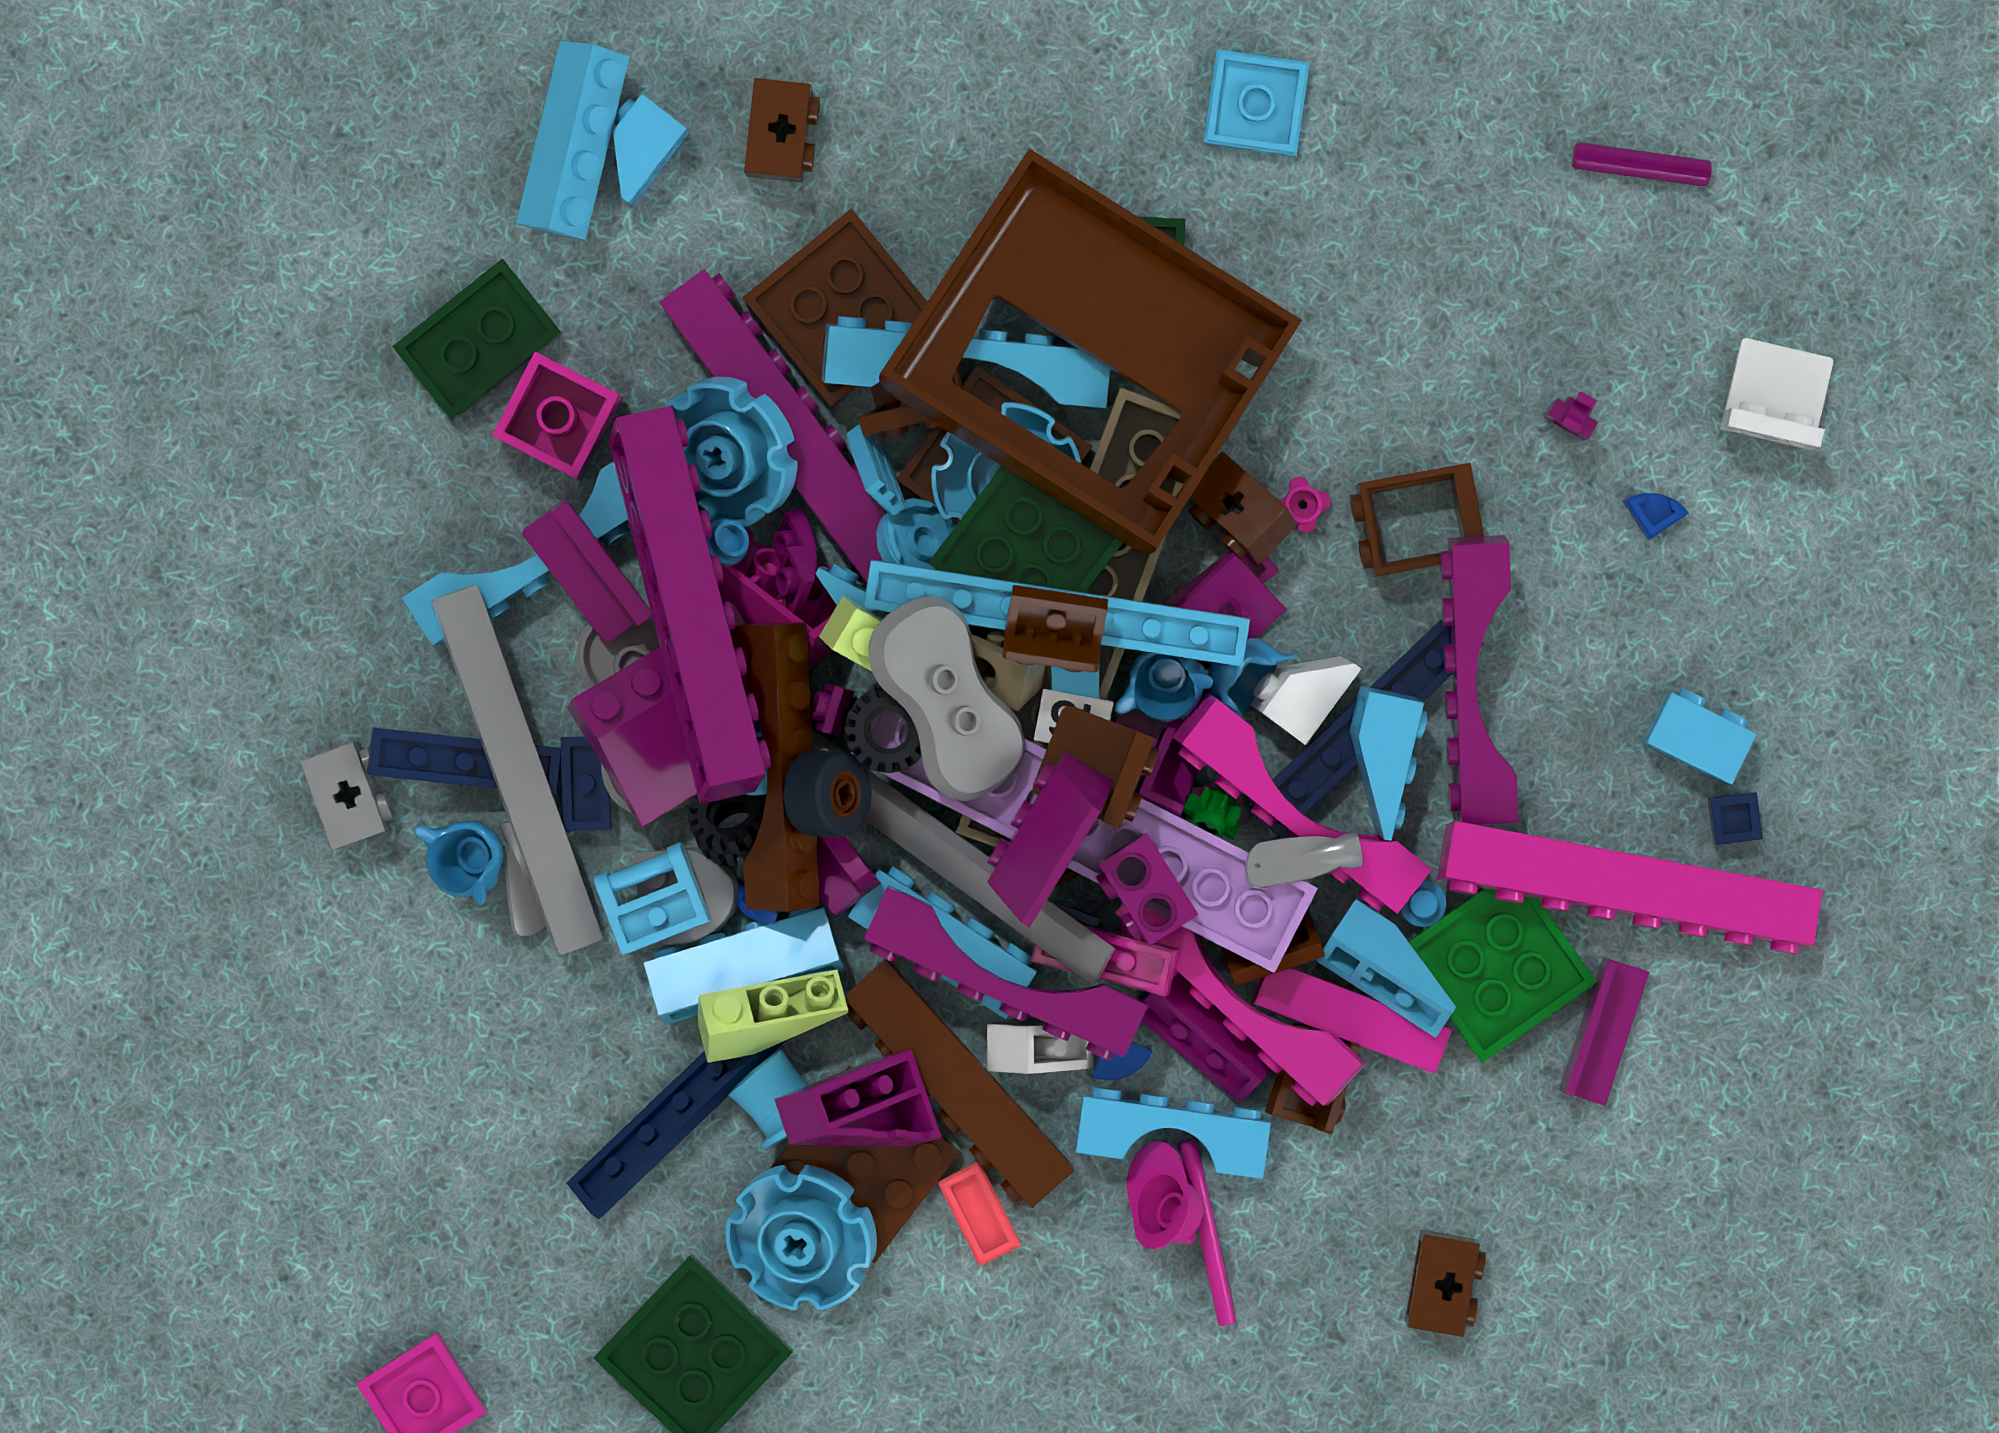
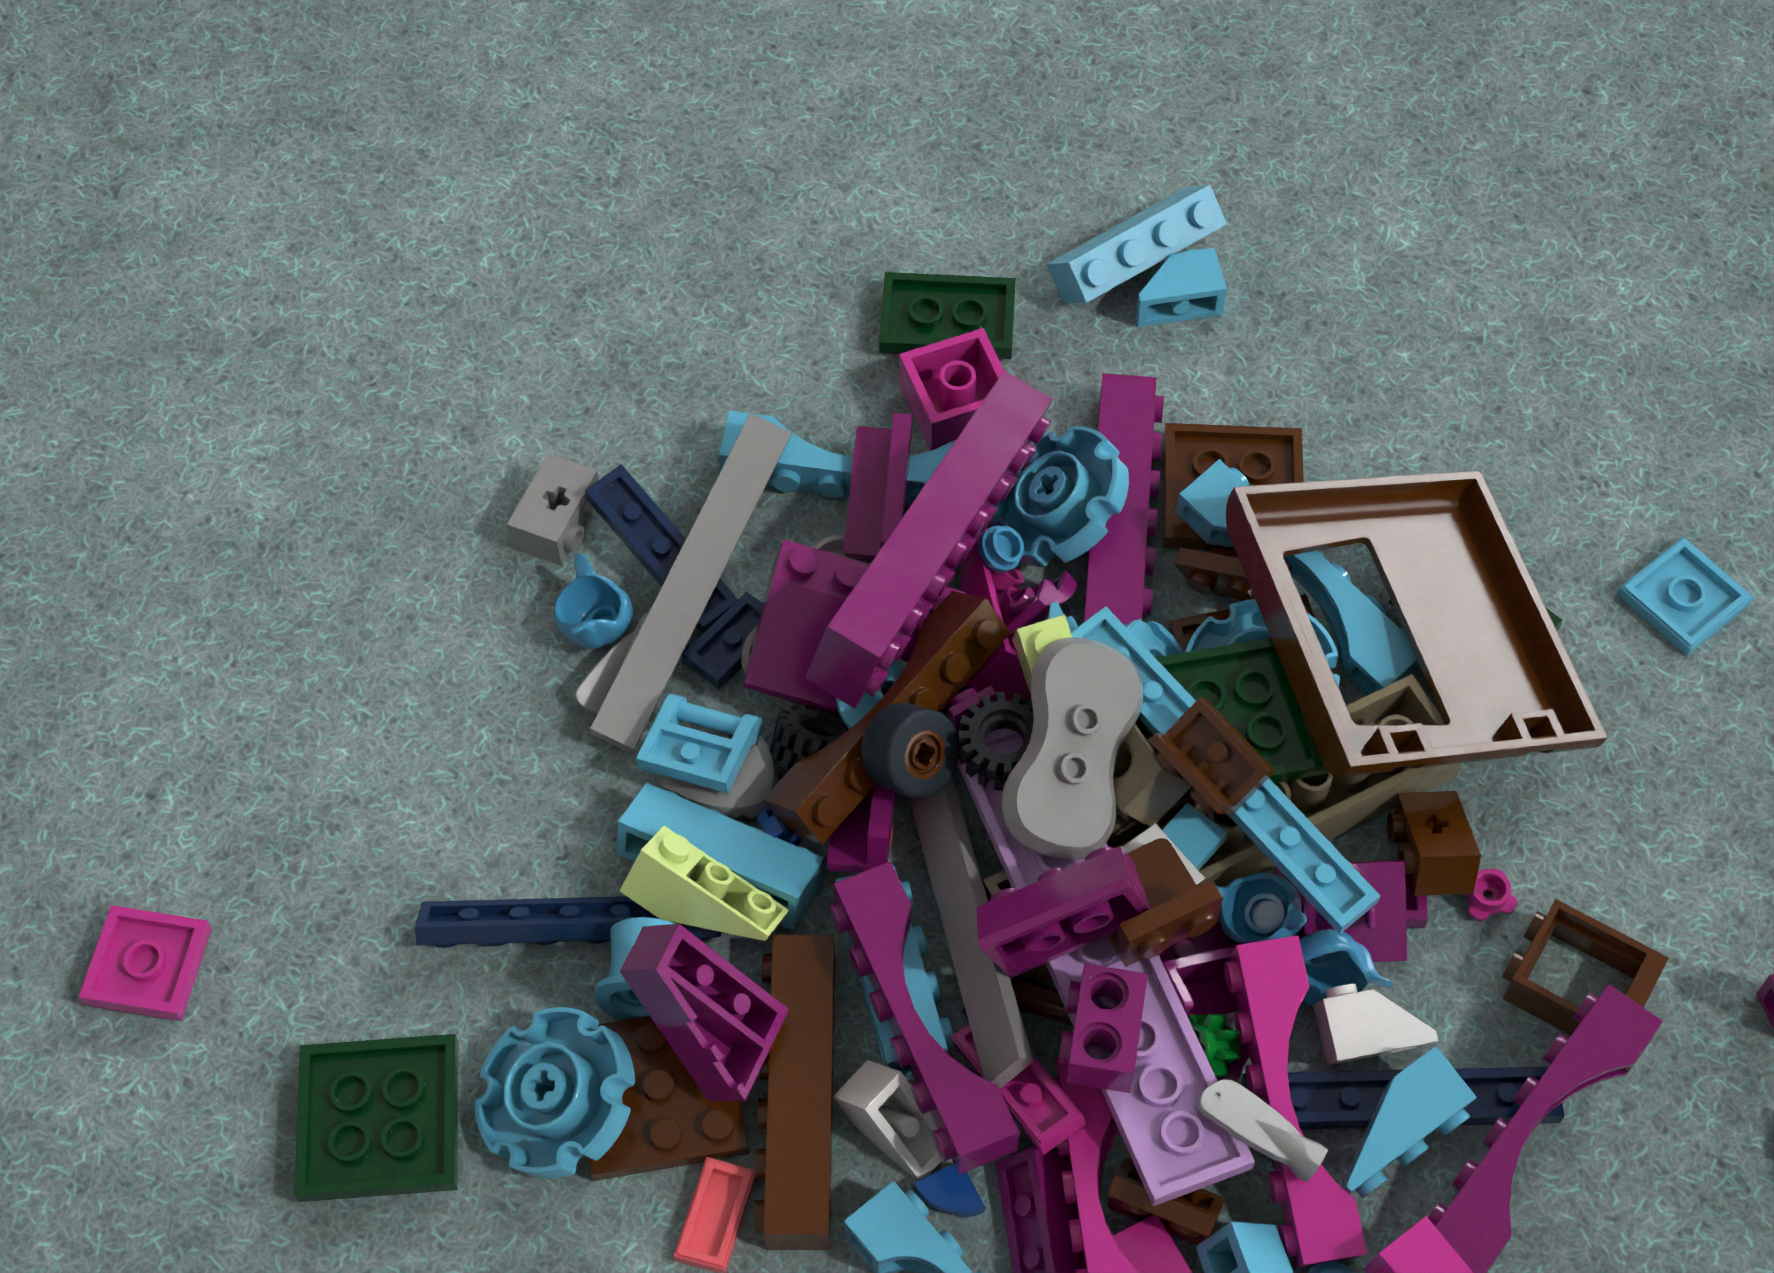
camera: 45 degrees right, 30 degrees down
reddish brown brick [744,78,820,183] -> none
medium azure tile [846,424,907,516] -> none

